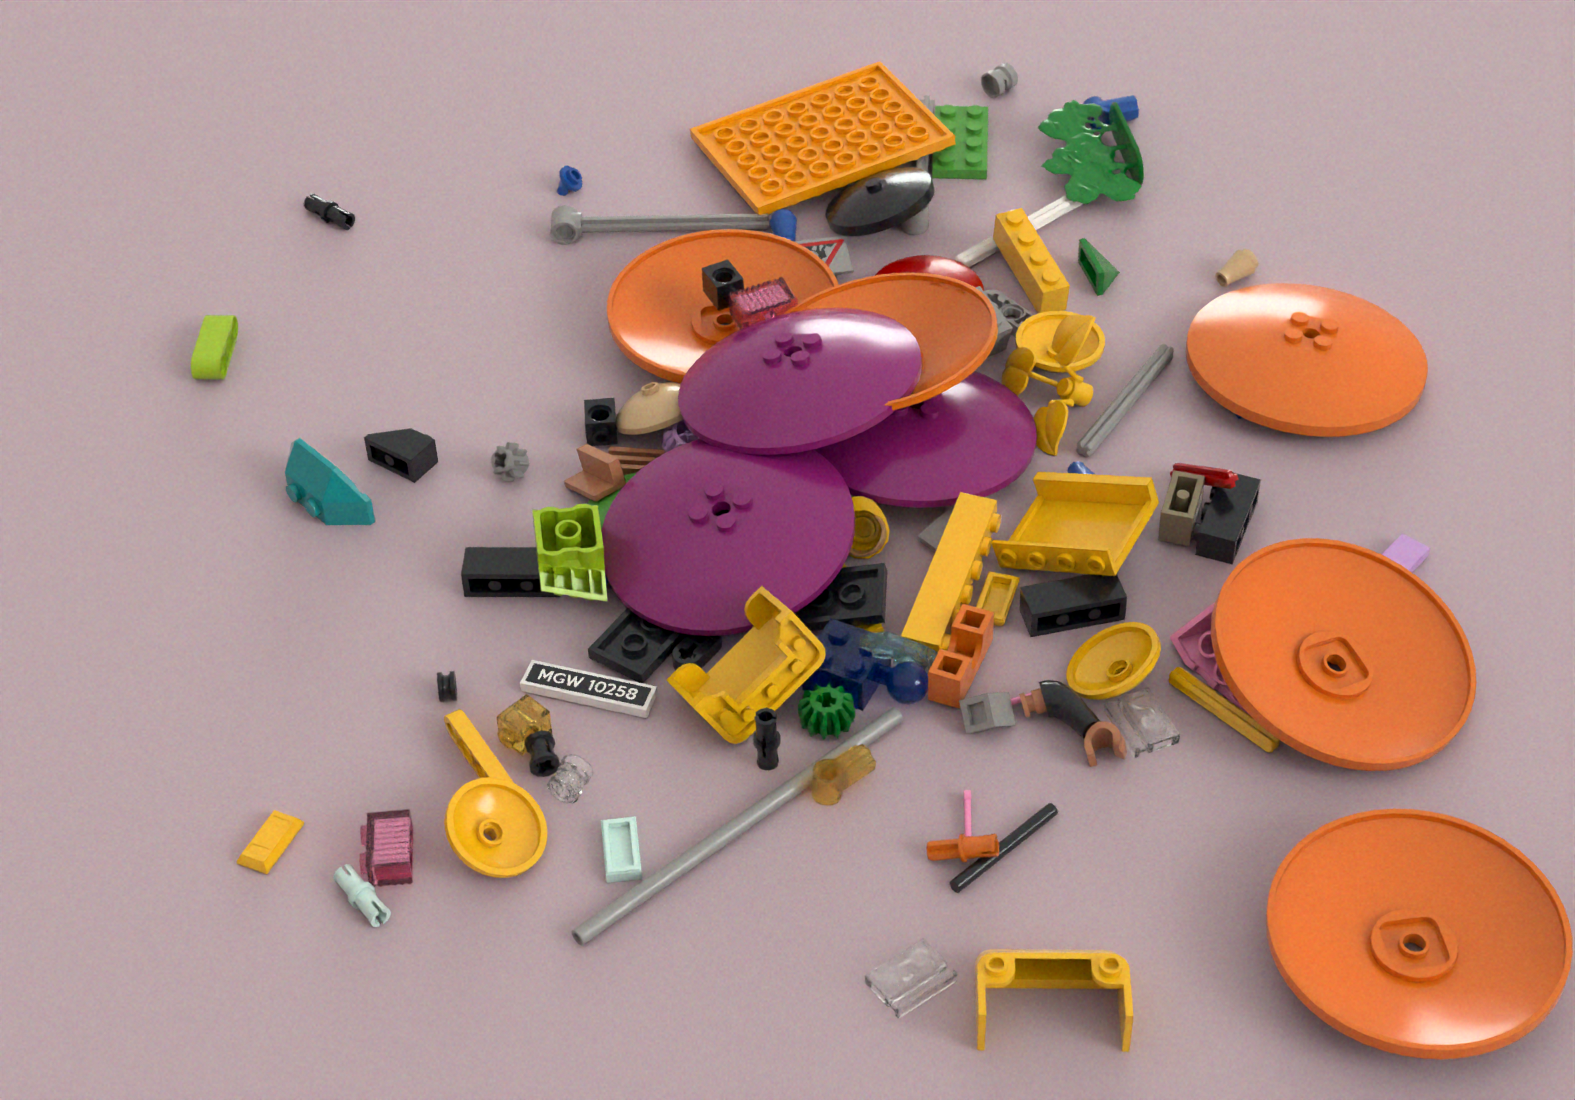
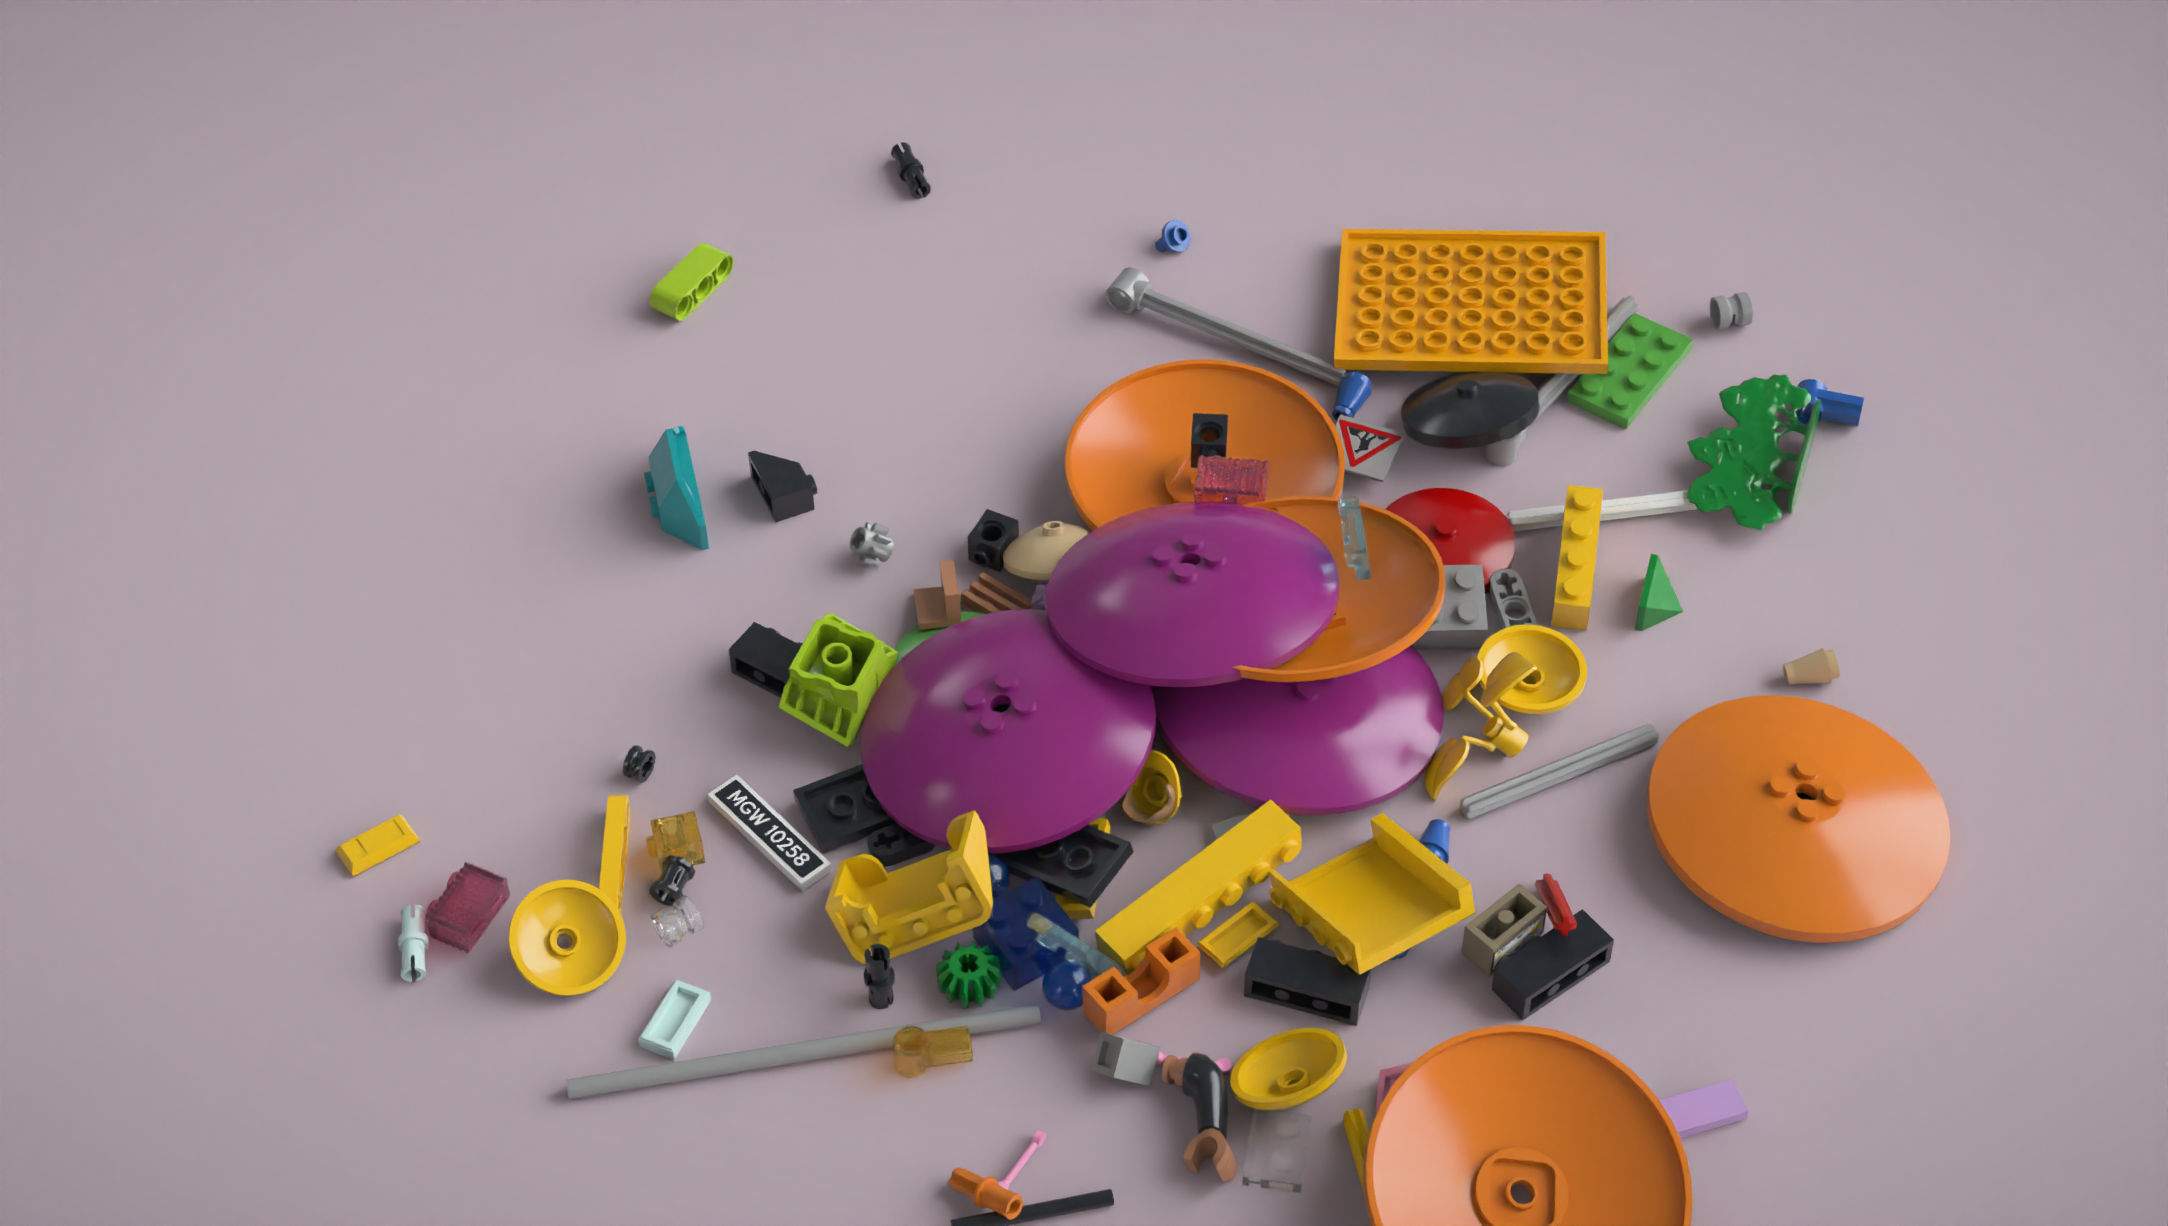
camera: 30 degrees right, 5 degrees up
none -> clear light blue hinge [1338,495,1371,581]

